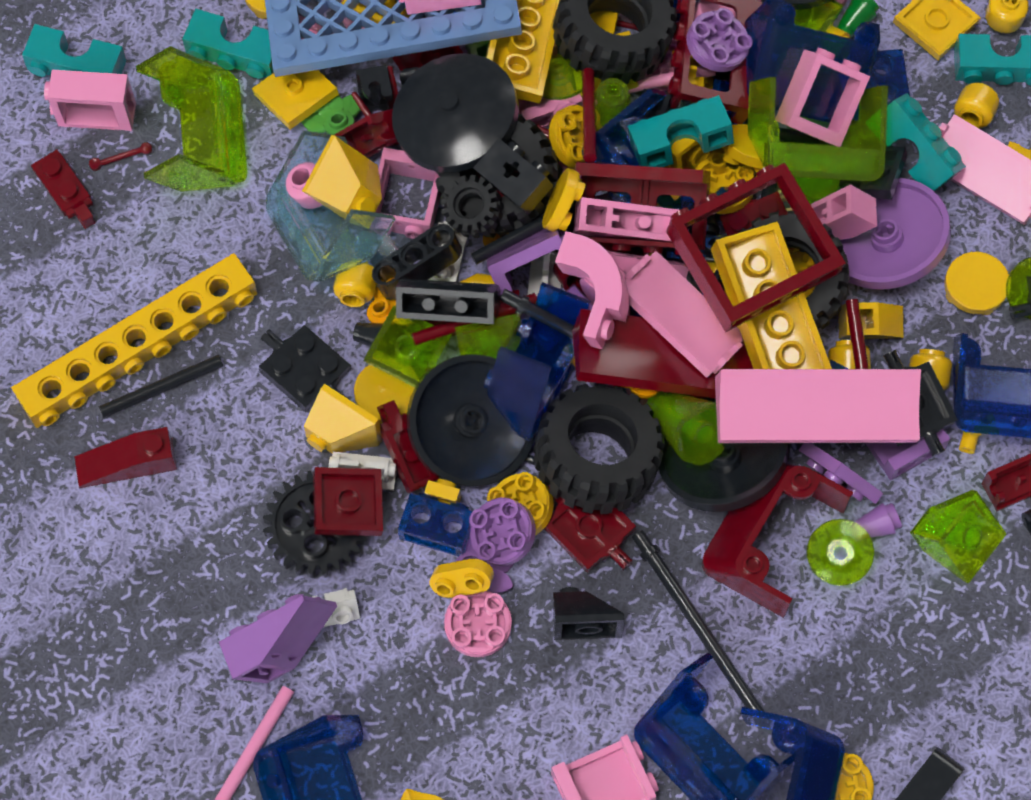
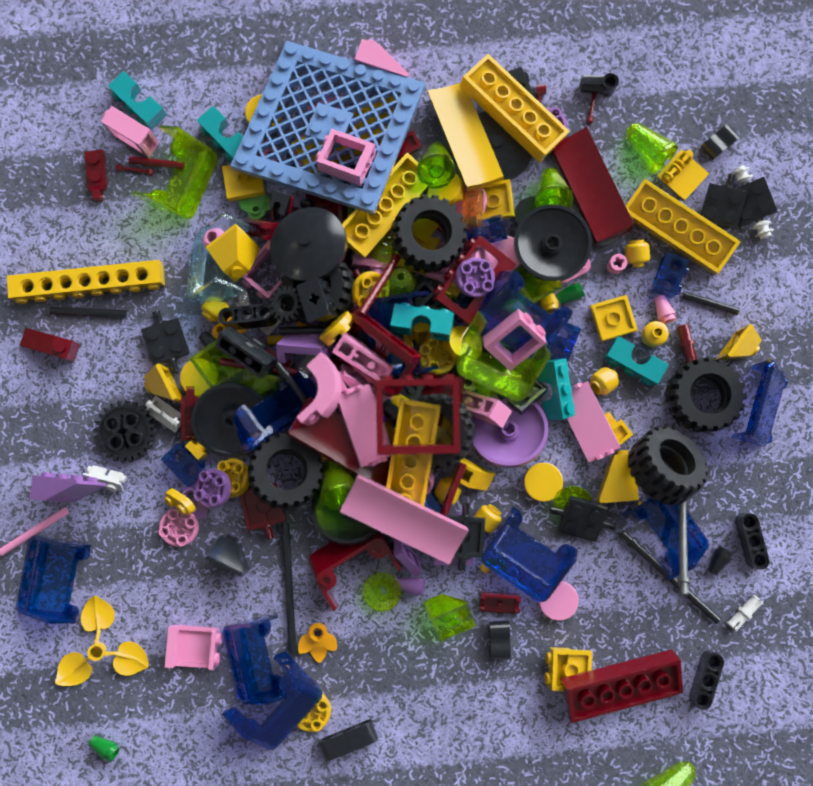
camera: 30 degrees right, 15 degrees up
dark red plate [313,467,383,536] -> none
none -> dark red bar [128,156,185,170]
none -> light orange plate [298,623,337,663]

